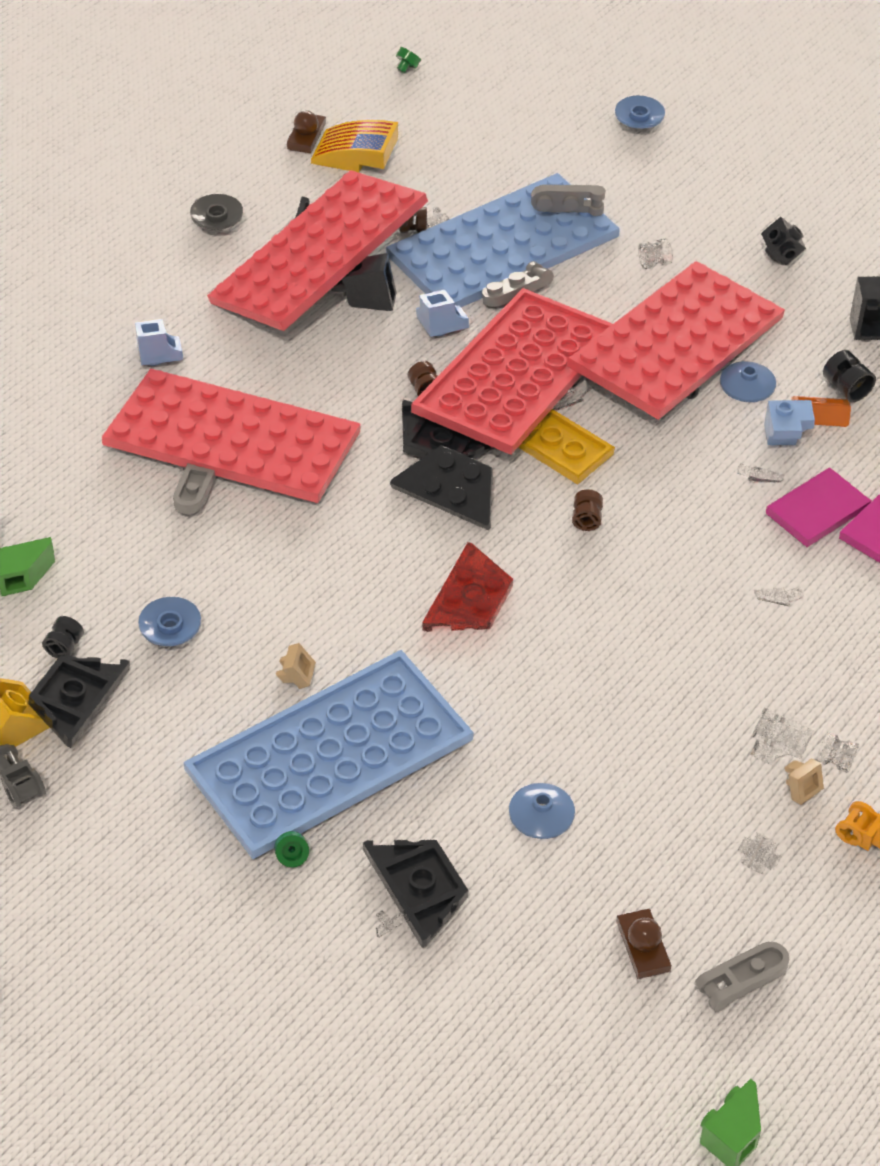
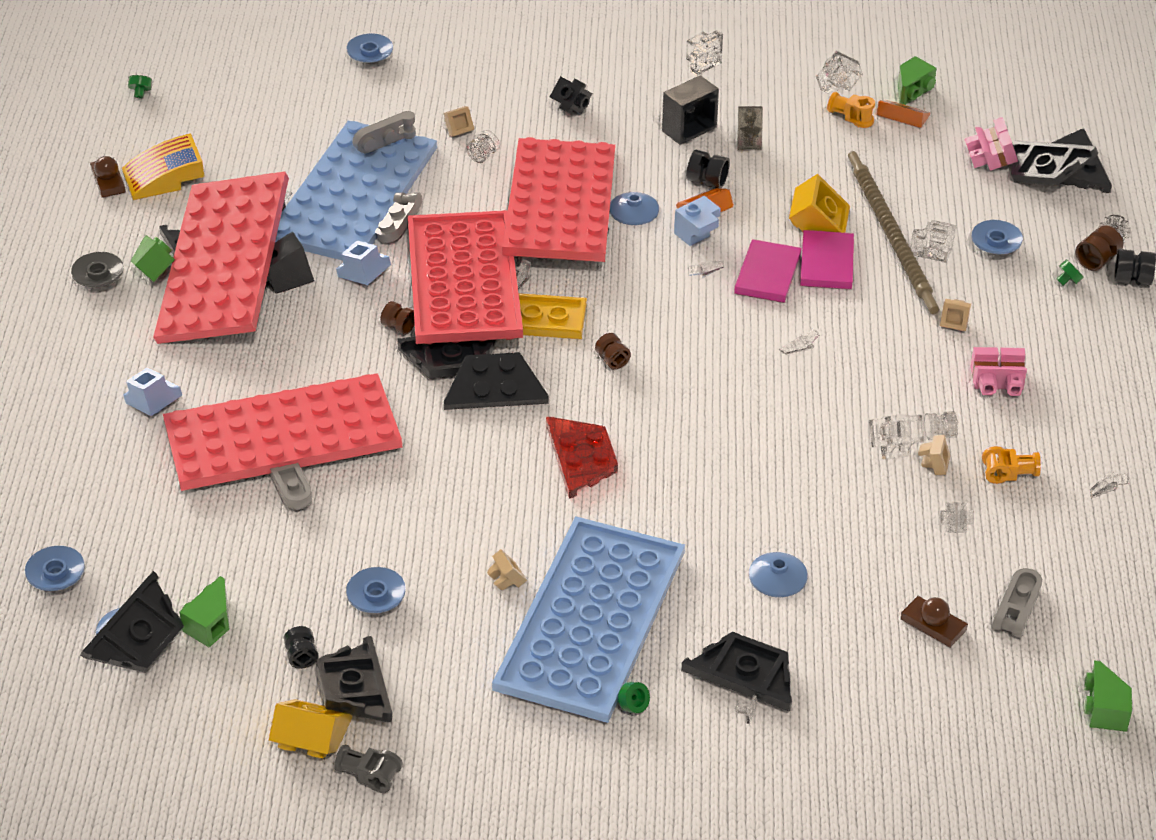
camera: 35 degrees left, 5 degrees down
none -> bright green slope [131,235,175,282]
none -> tan tile [444,106,475,136]

